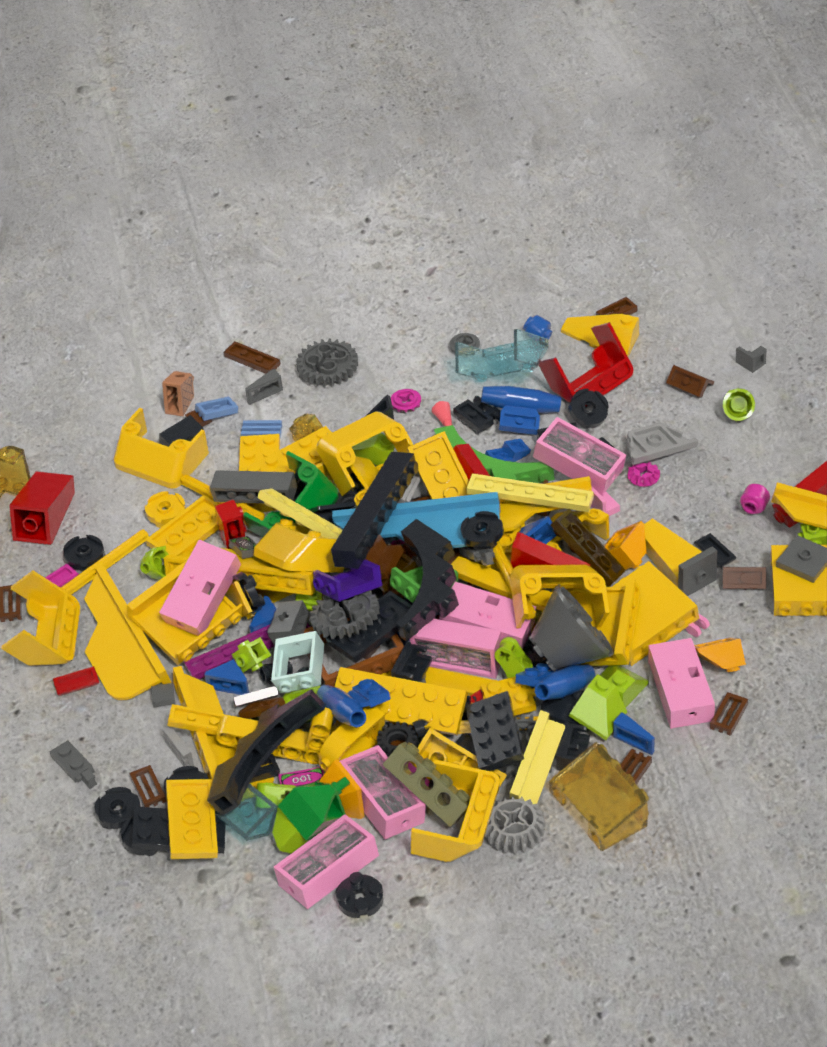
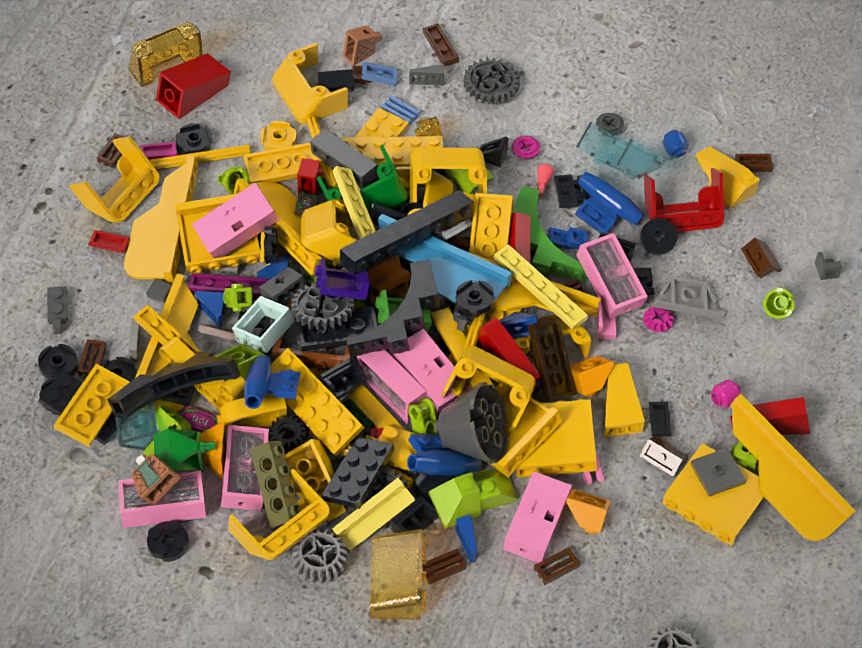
camera: 25 degrees right, 10 degrees up
reddish brown plate [238,697,286,719] -> none
black hinge [412,719,431,739] -> none
dark grey plate [678,546,717,596] -> none
none -> nougat torso [131,454,181,505]

